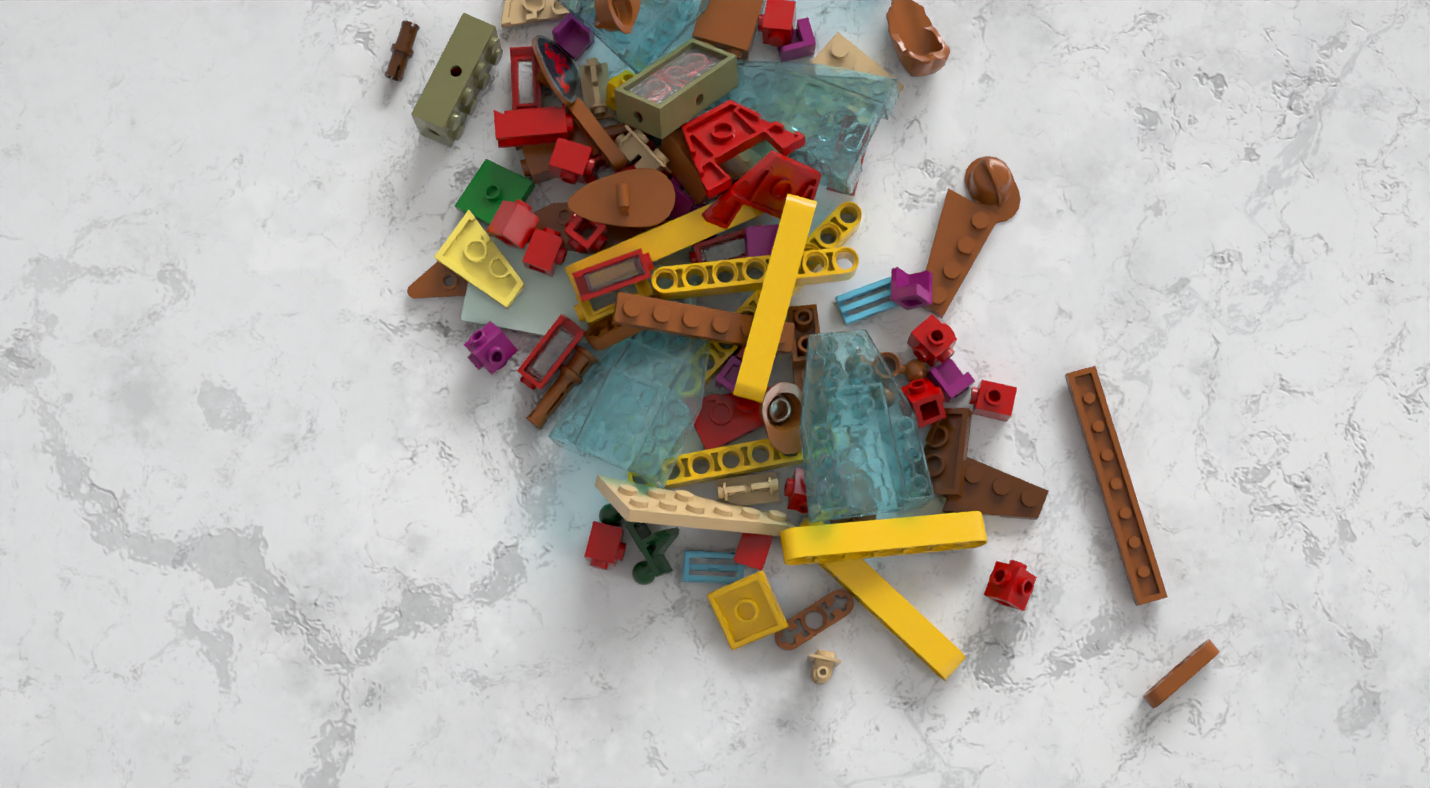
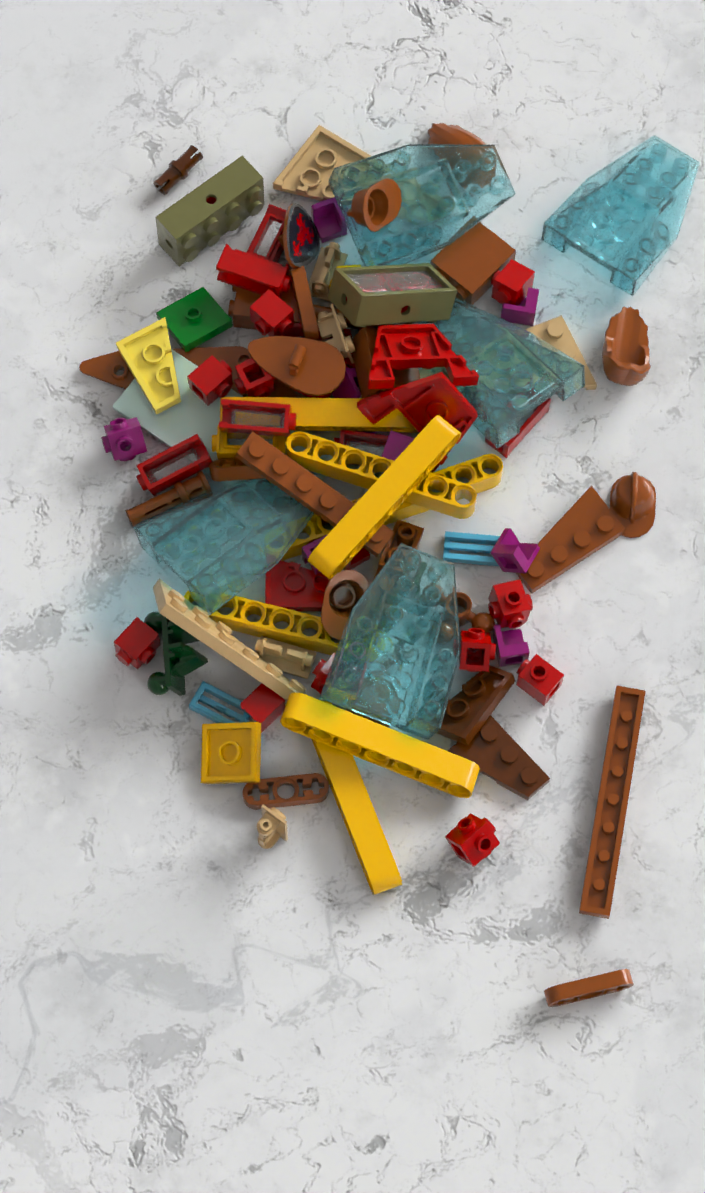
camera: 25 degrees right, 10 degrees down
red brick [486,200,540,249] -> none

